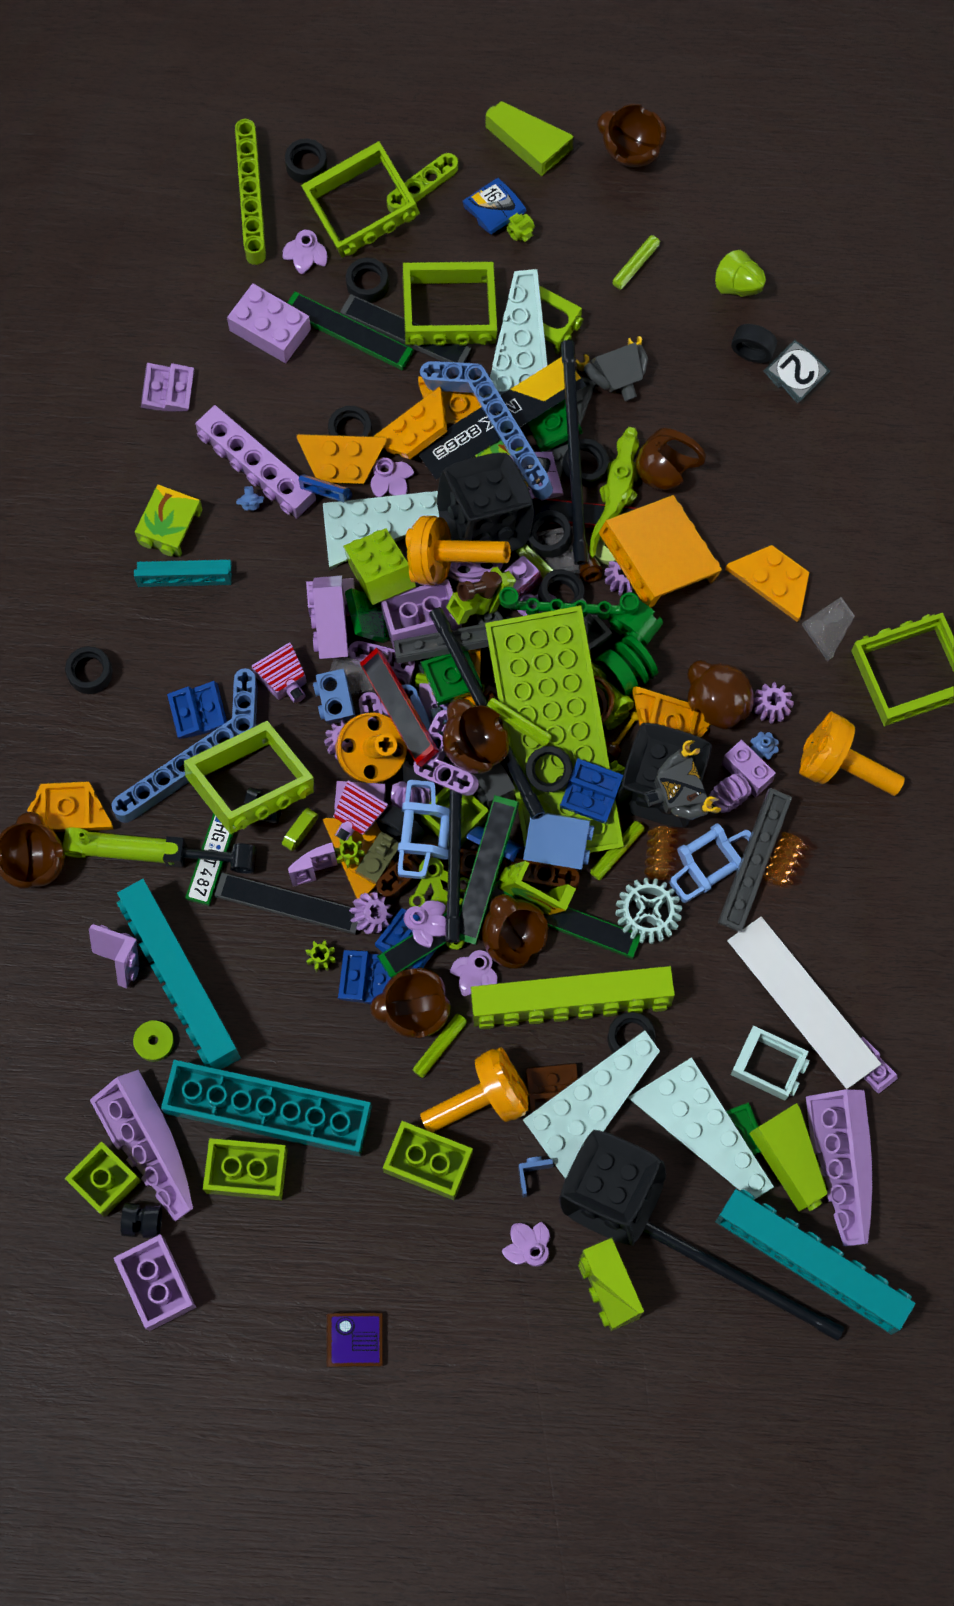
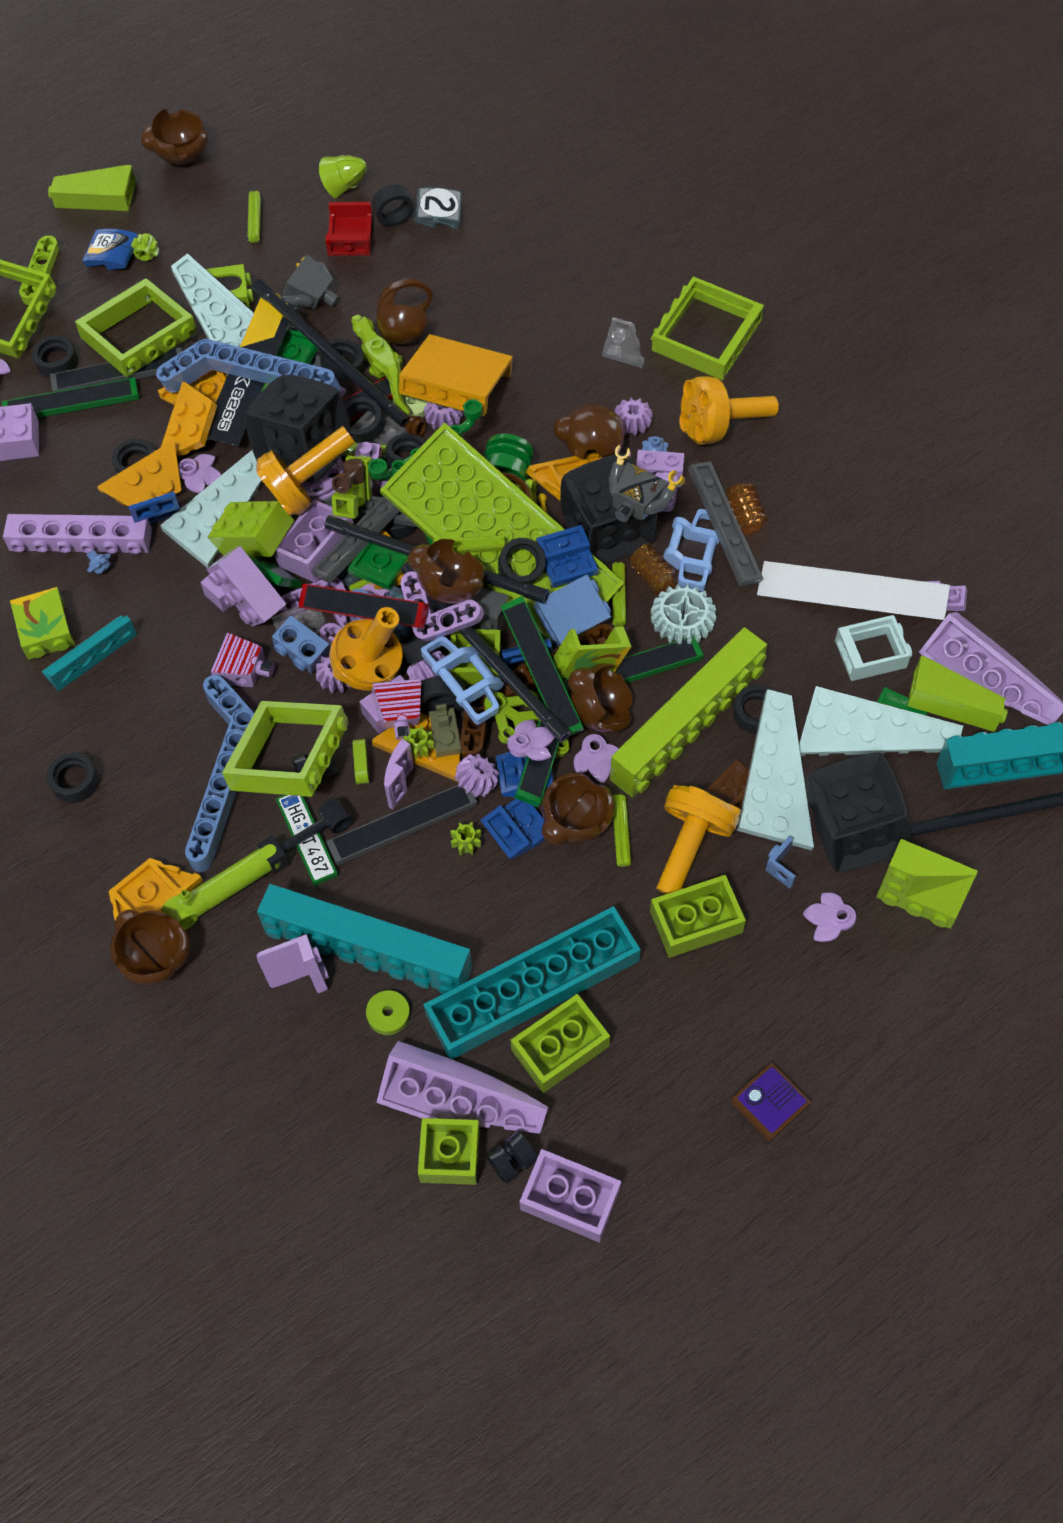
camera: 40 degrees left, 10 degrees down
blue slope [167,681,227,739] -> none
green brick [608,600,663,647] -> none
light orange wing [725,545,809,622] -> none
none -> red panel [325,202,373,256]

